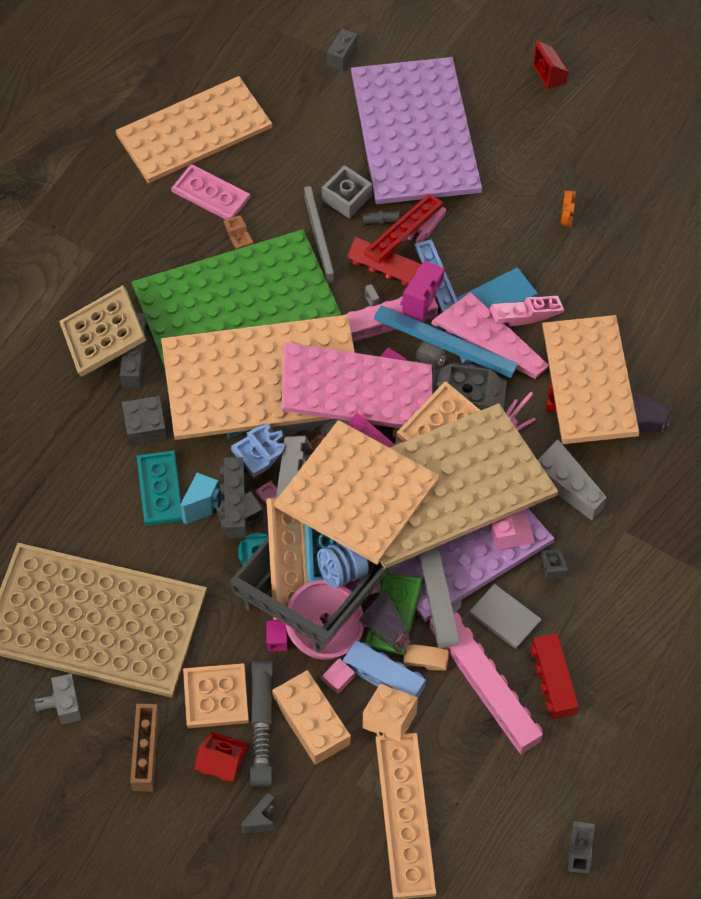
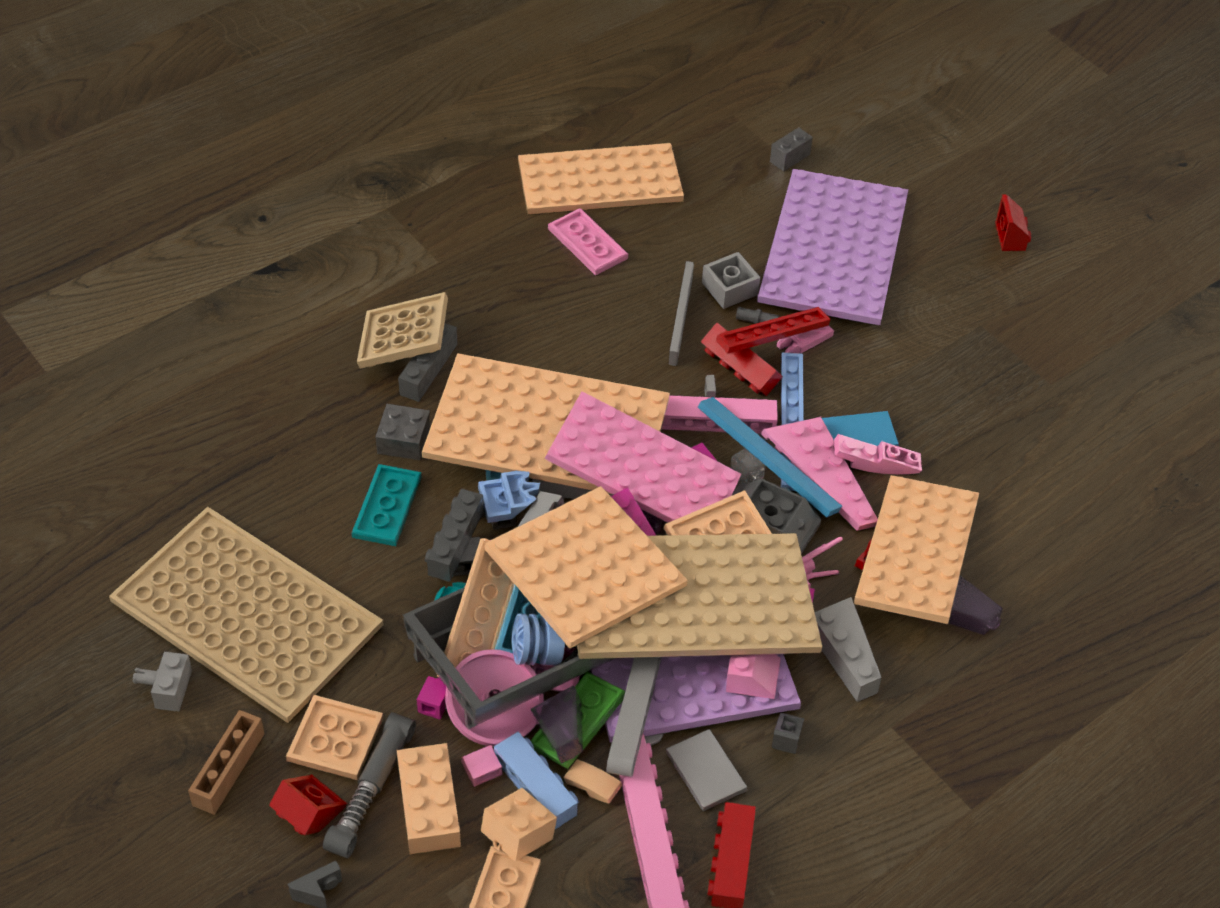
camera: 20 degrees right, 10 degrees down
bright green plate [132,229,341,369] -> none
medium azure slope [180,473,222,524] -> none
nougat slope [224,215,254,250] -> none
dark pink wedge [400,261,445,321] -> none
orange plate [561,190,576,227] -> none

